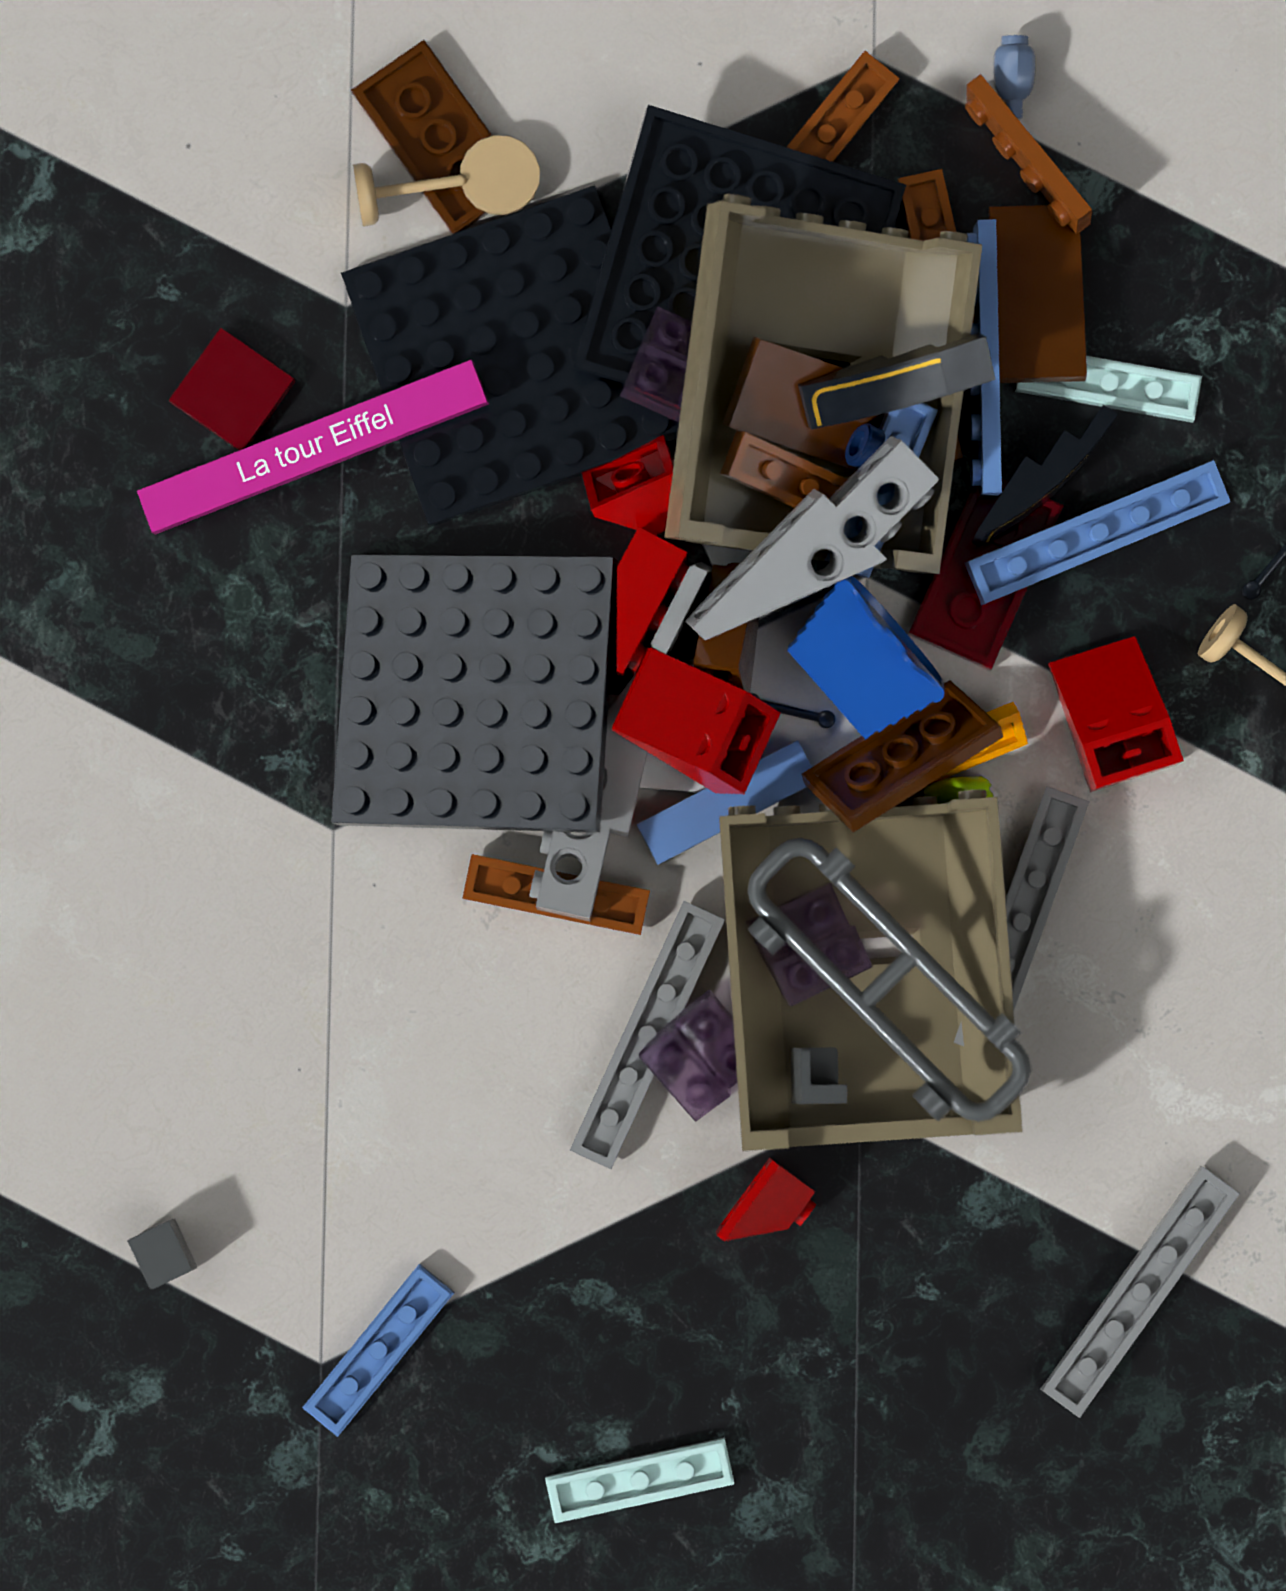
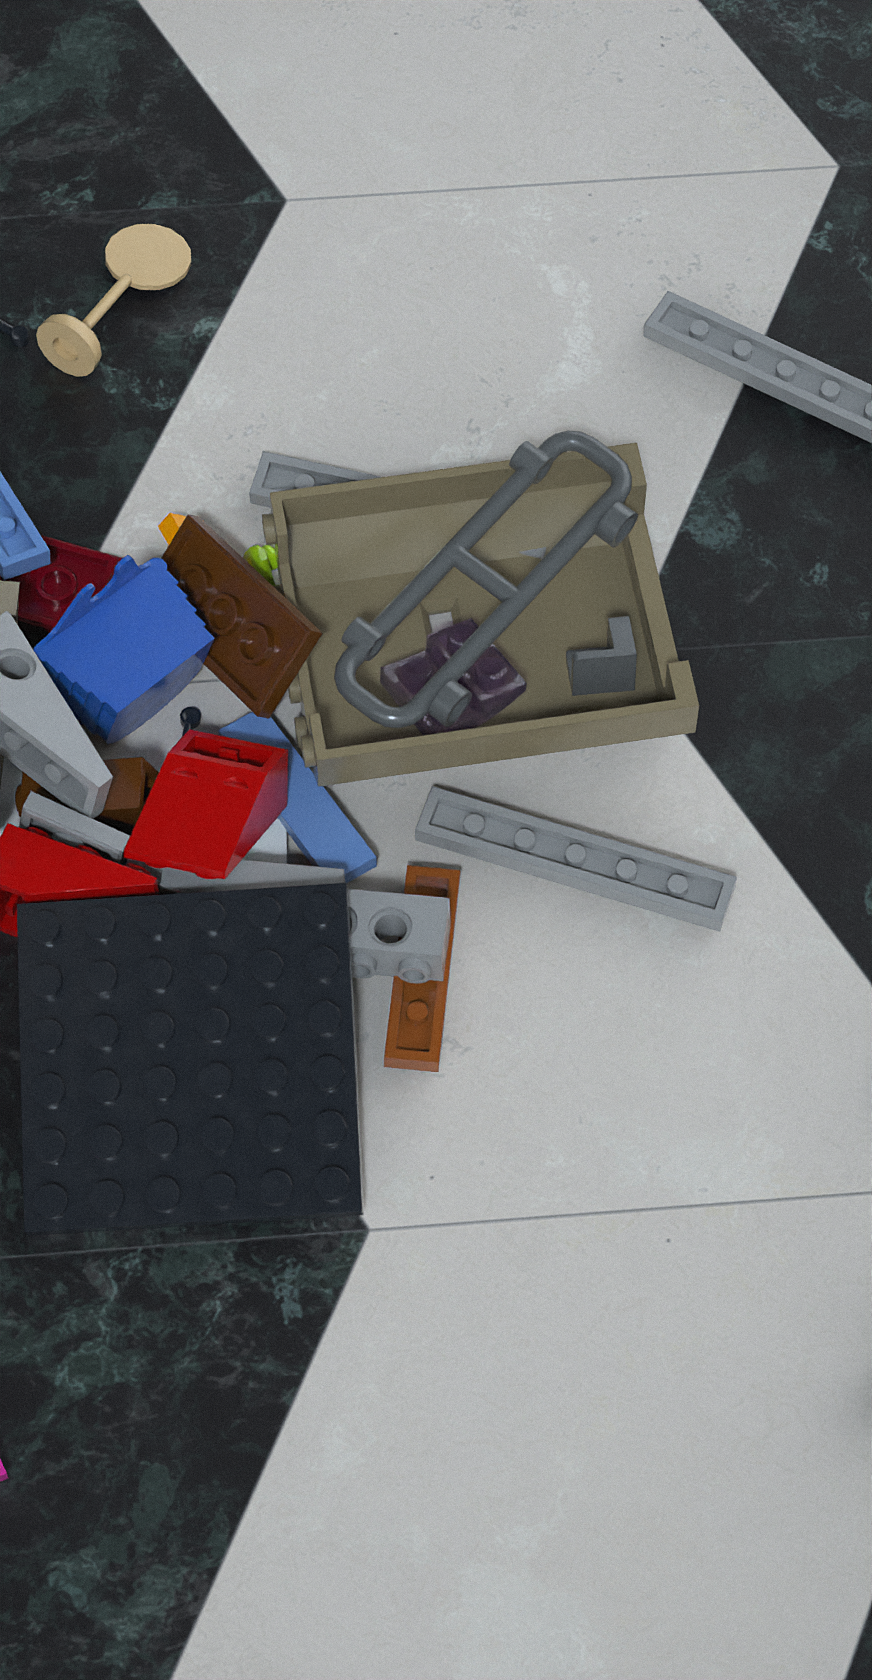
camera: 100 degrees left, 25 degrees down
clear purple slope [639,989,737,1122] -> none
red slope [715,1158,816,1241] -> none
red slope [1048,636,1184,792] -> none

